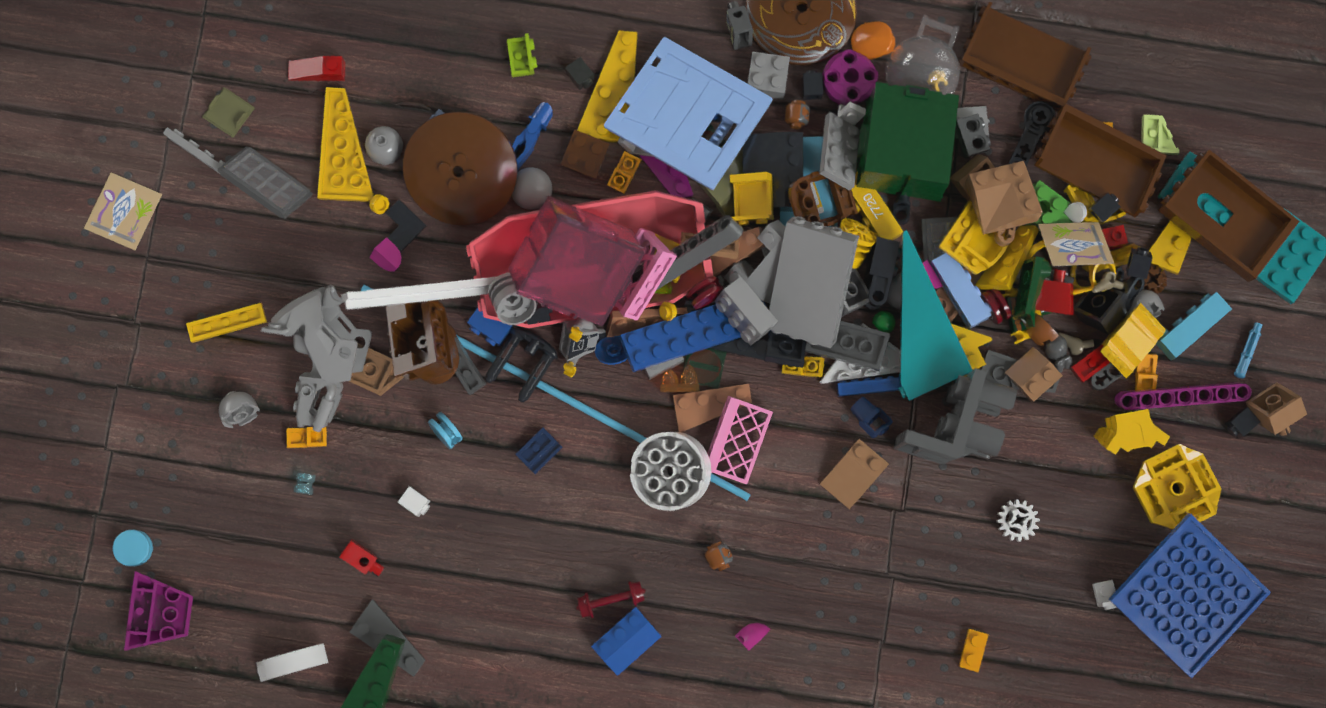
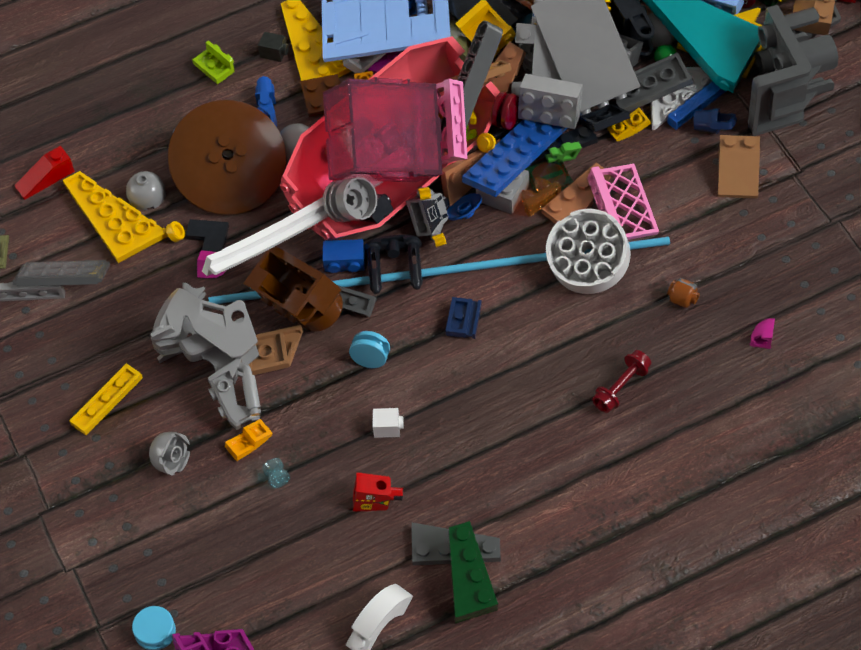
camera: 25 degrees left, 25 degrees down
blue slope [591,607,662,676] -> none
none -> bright green plate [545,142,582,163]

